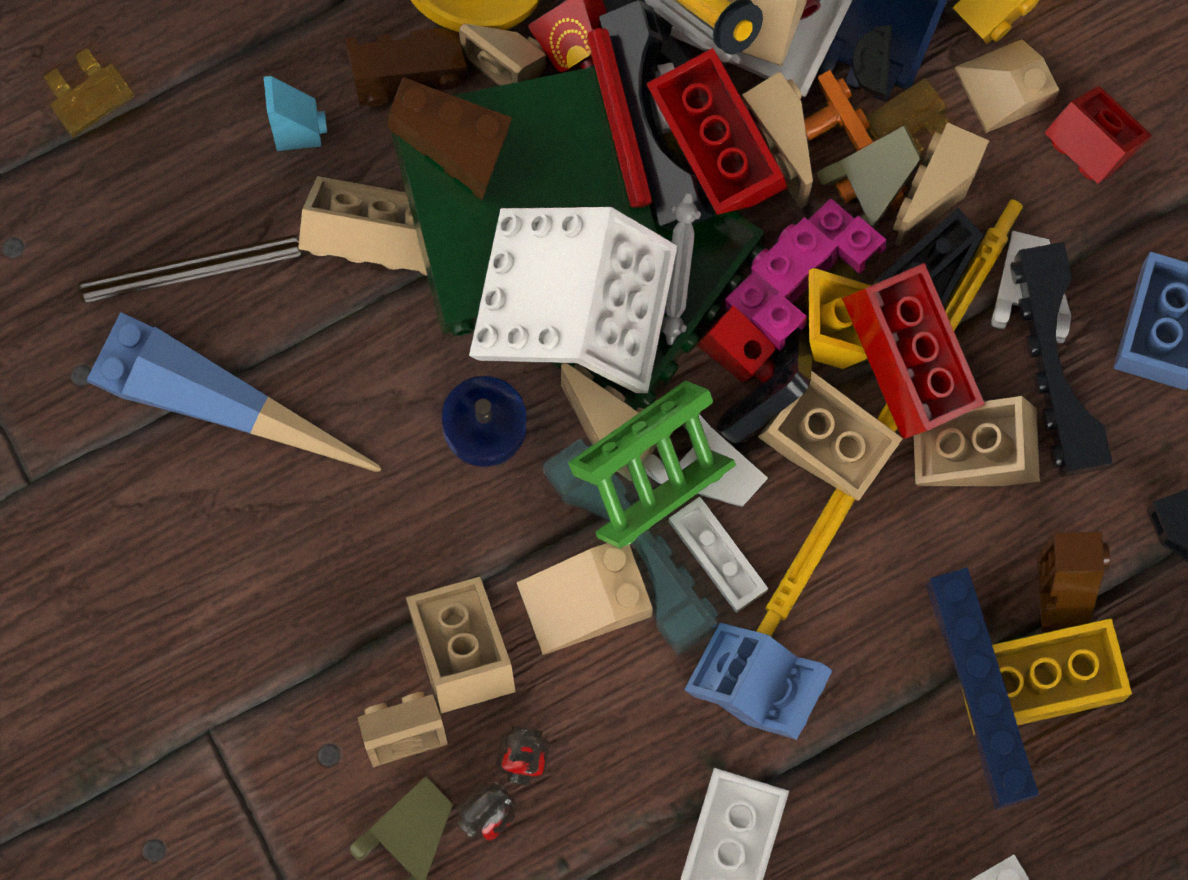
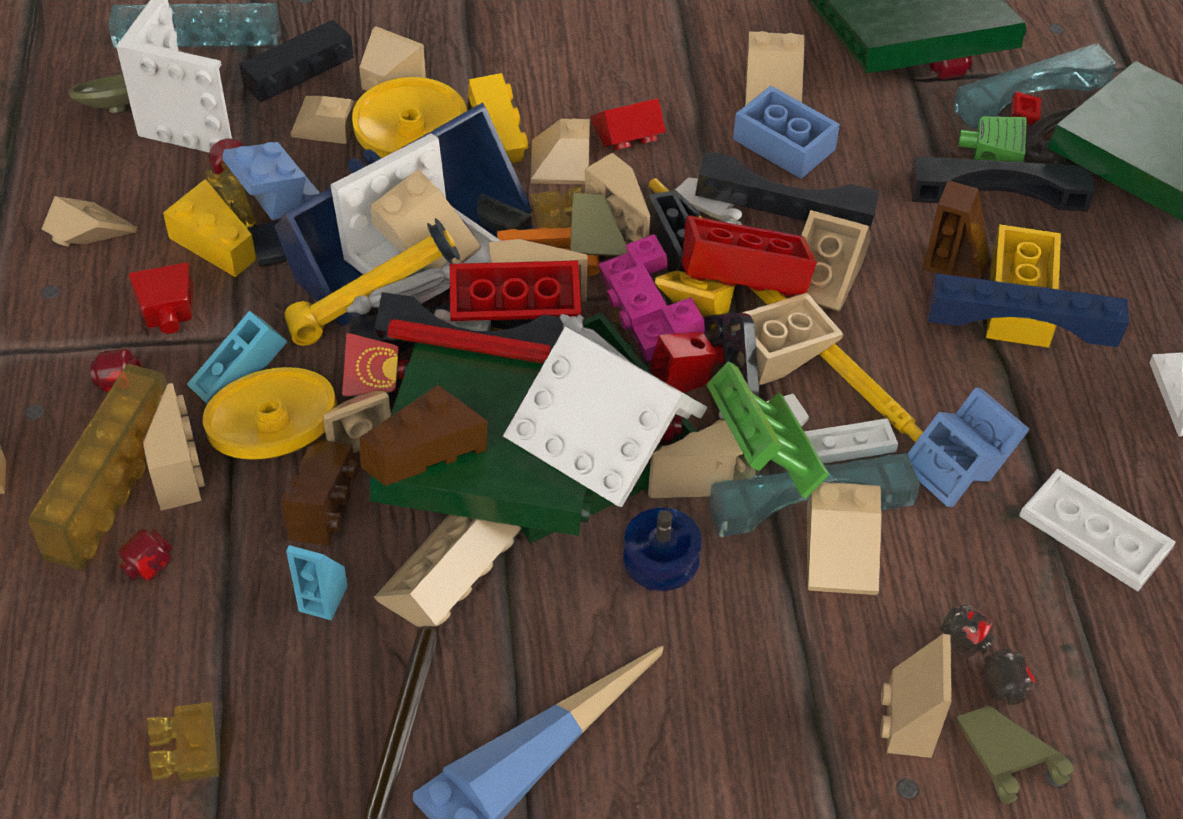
camera: 65 degrees left, 25 degrees down
tan slope [406,577,516,713] -> none

